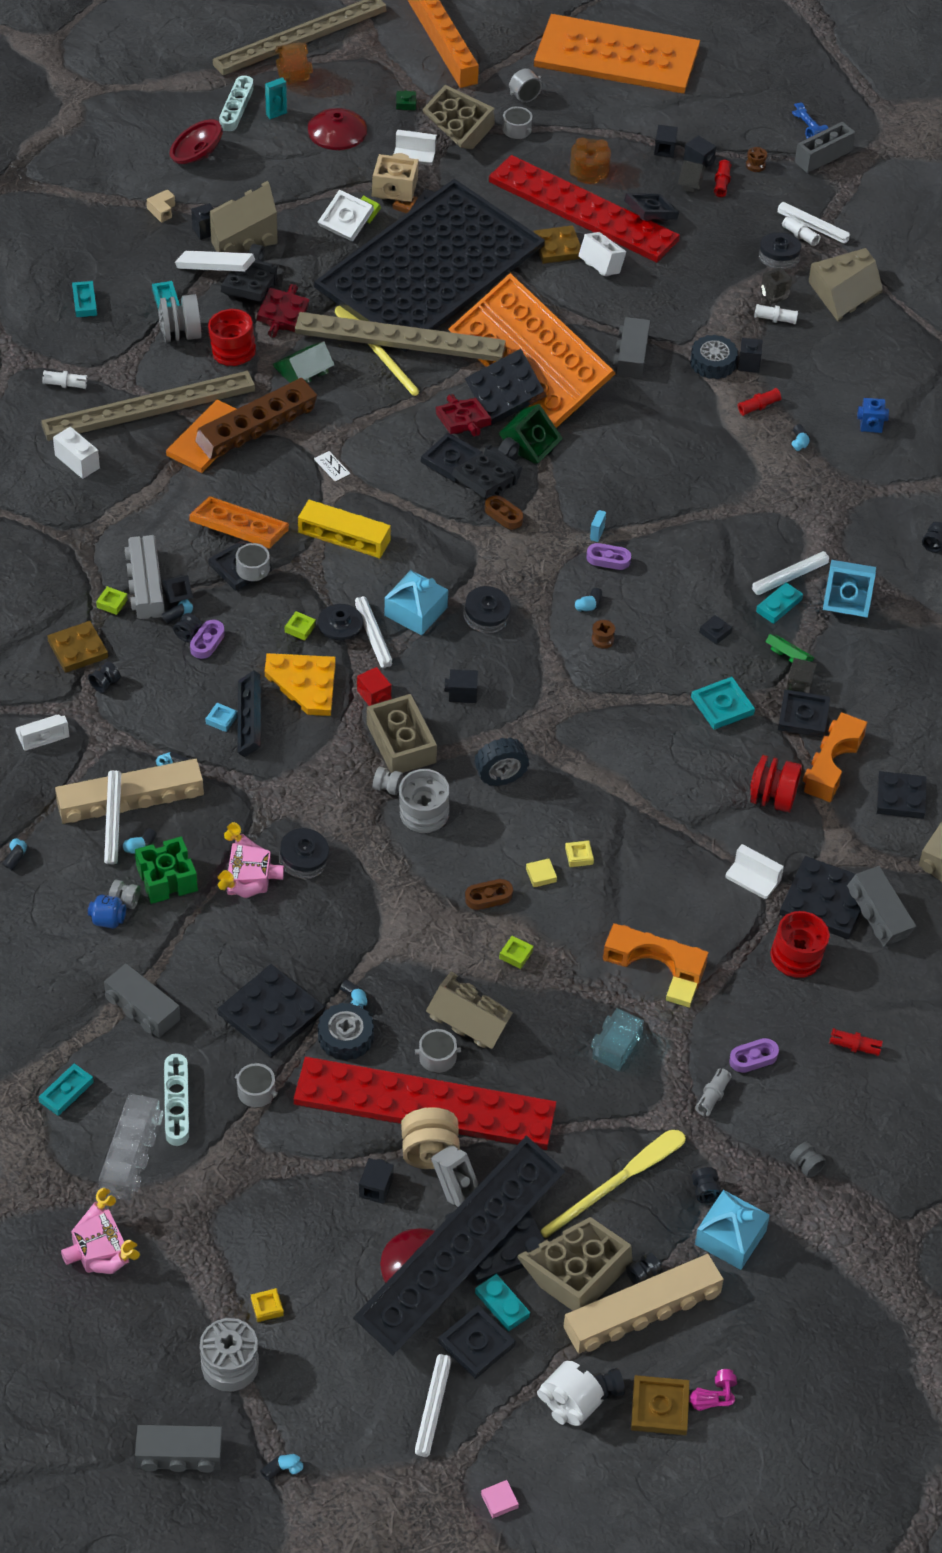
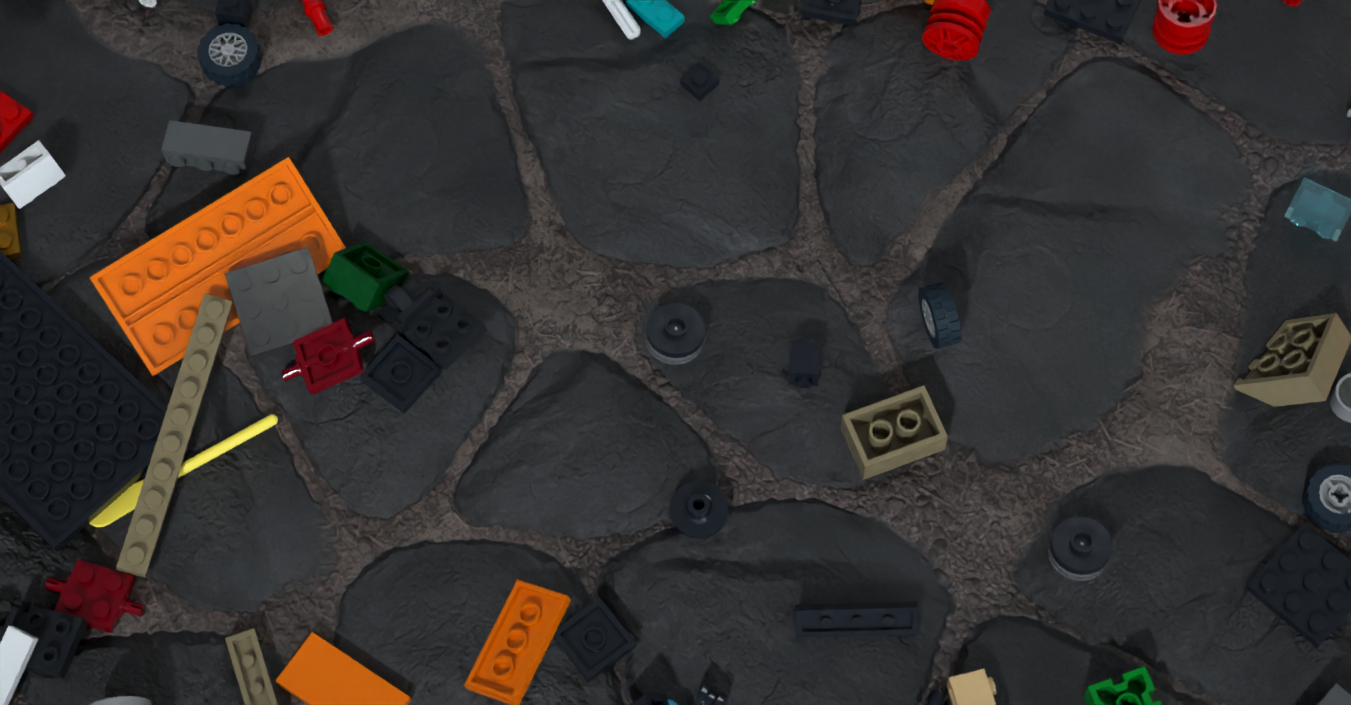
camera: 85 degrees left, 15 degrees up
medium lavender plate [190,620,225,659] -> none
reddish brown brick [195,377,317,460] -> none
medium azure tile [206,703,238,732] -> none
red wheel [208,309,256,366] -> none
bright pink torso [218,822,284,898] -> none
piece [236,543,270,581] -> none
light orange plate [265,653,336,716] -> none
slope [272,342,334,383] -> none
lime plate [285,611,316,641] -> none
yellow brick [298,500,391,558] -> none
white sticker [314,451,350,481] -> none
arm [340,979,367,1009] -> none
white axle [355,596,392,668] -> none
red brick [357,667,391,706] -> none
light grey wheel [372,766,403,795] -> none
medium azure piece [384,570,448,635] -> none
light grey wheel [399,769,449,833] -> none
reddish brown plate [465,879,513,910] -> none
reddish brown plate [485,496,523,529] -> none
lime plate [499,936,533,969] -> none
light yellow tile [526,859,557,888] -> none
light yellow tile [565,841,594,867] -> none
medium azure arm [575,587,602,611] -> none
medium lavender plate [586,543,631,570] -> none
medium azure tile [590,510,606,542] -> none
reddish brown wheel [591,620,615,649] -> none
orange arch [603,923,708,989] -> none
light yellow tile [666,976,697,1008] -> none
teal plate [691,677,755,730] -> none
white panel [726,844,784,899] -> none
medium lavender plate [729,1038,779,1073] -> none

